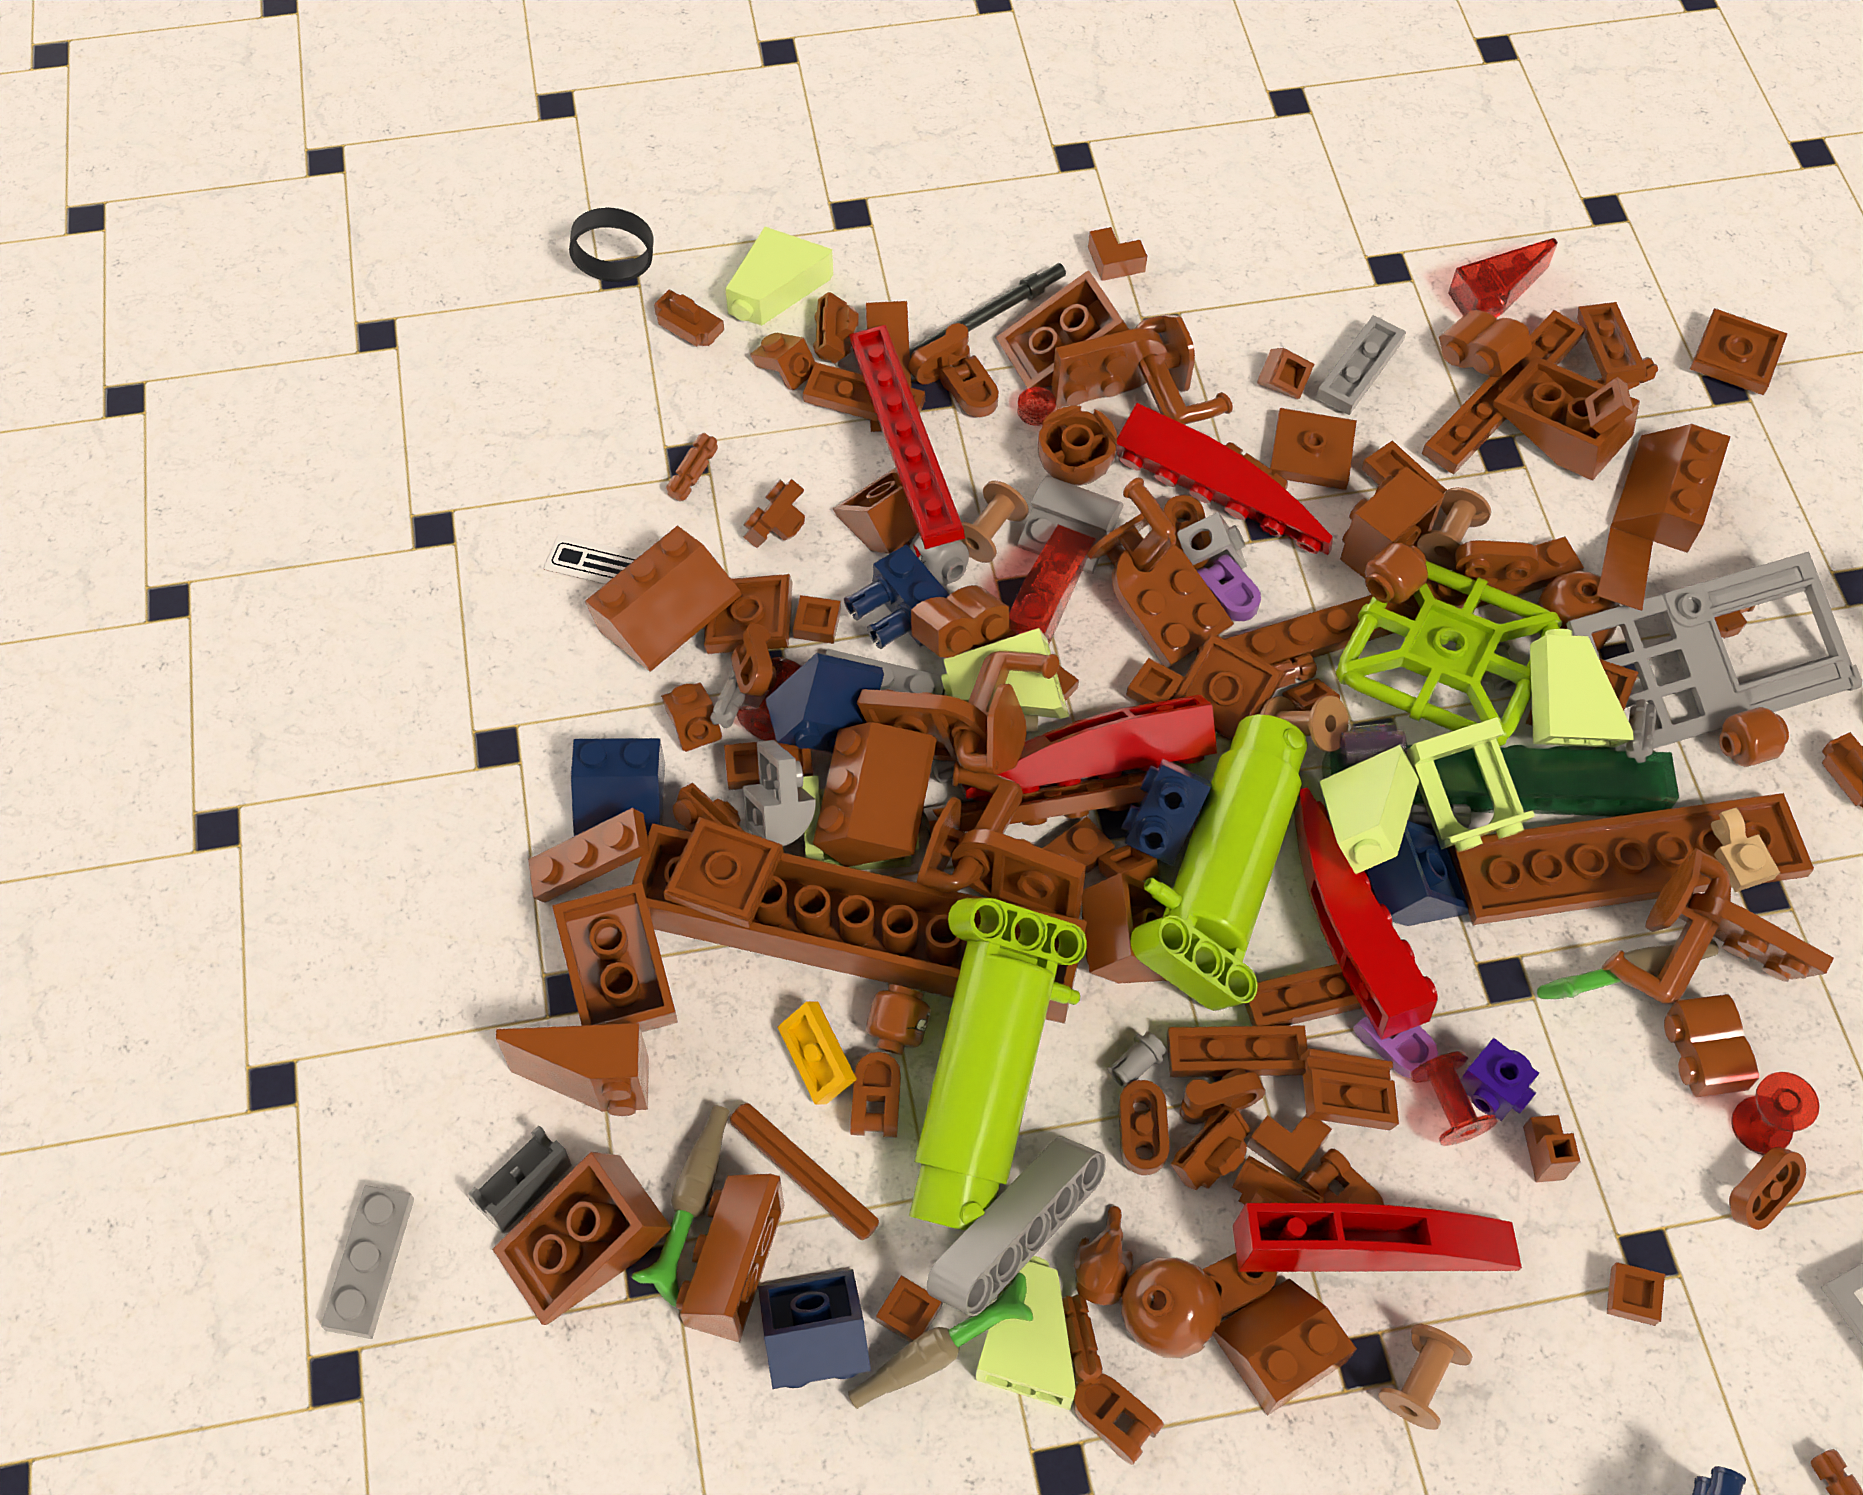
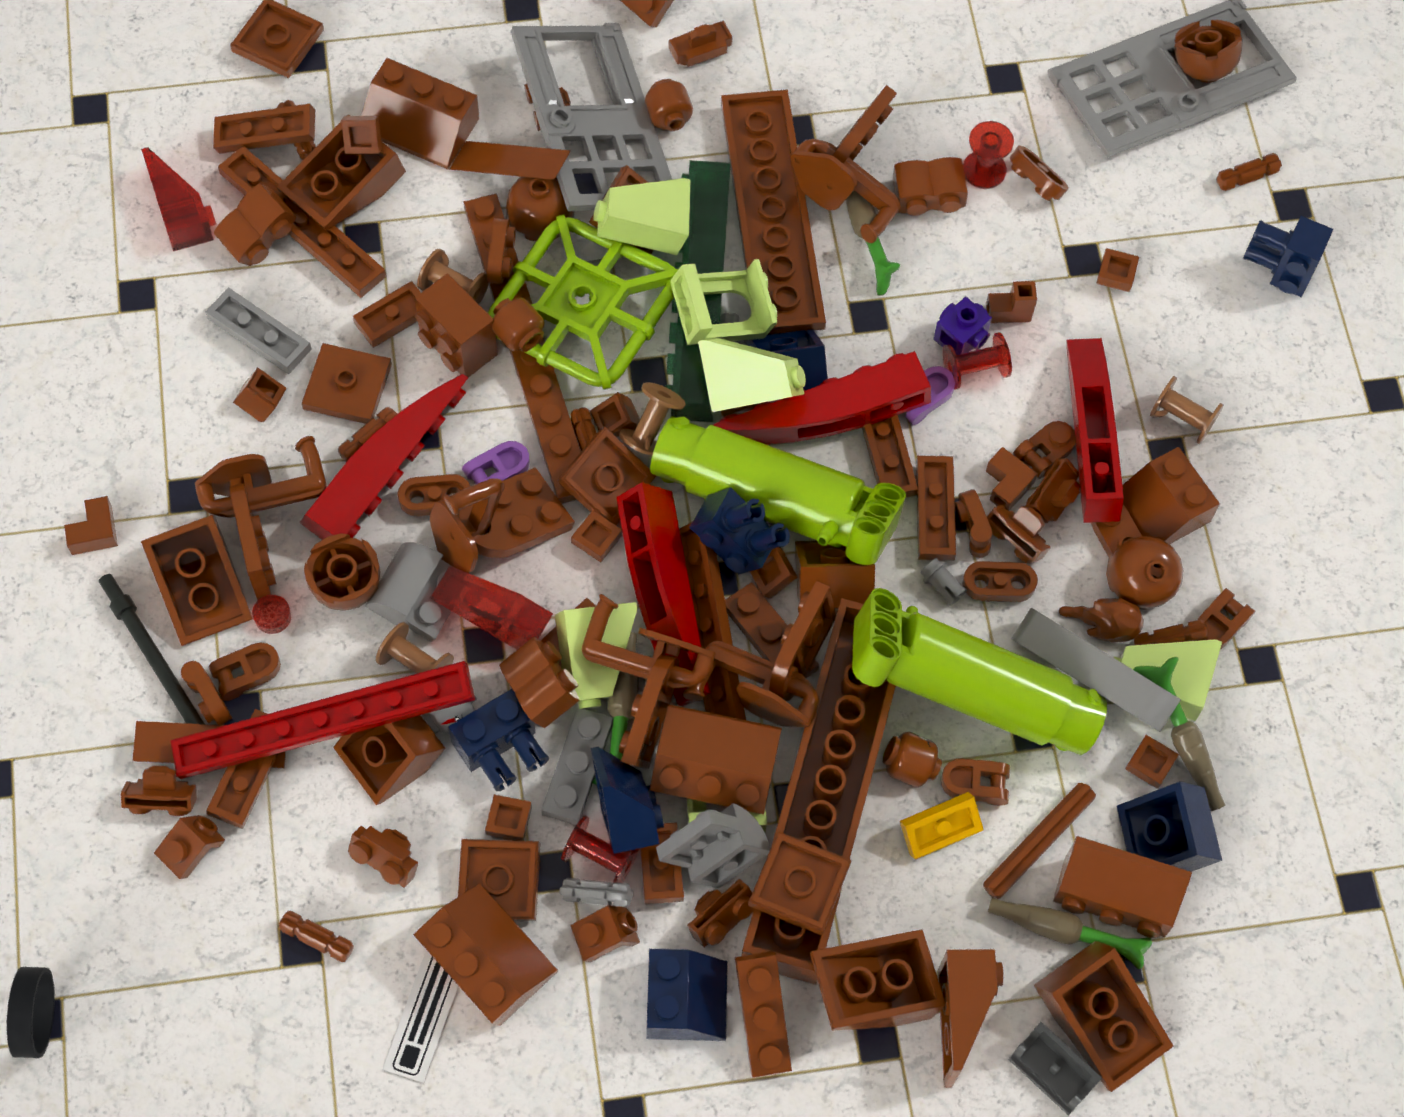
camera: 90 degrees left, 5 degrees up
dark orange piece [654,289,724,347] -> none
yellowish green slope [725,227,833,326] -> none
dark orange plate [731,623,776,697] -> none
light grey bracket [1177,512,1247,569] -> none
dark orange plate [1301,1049,1399,1131] -> none
brick [1340,722,1407,767] -> none
light grey axle [1626,699,1656,763] -> none
tan plate [1711,808,1780,892] -> none

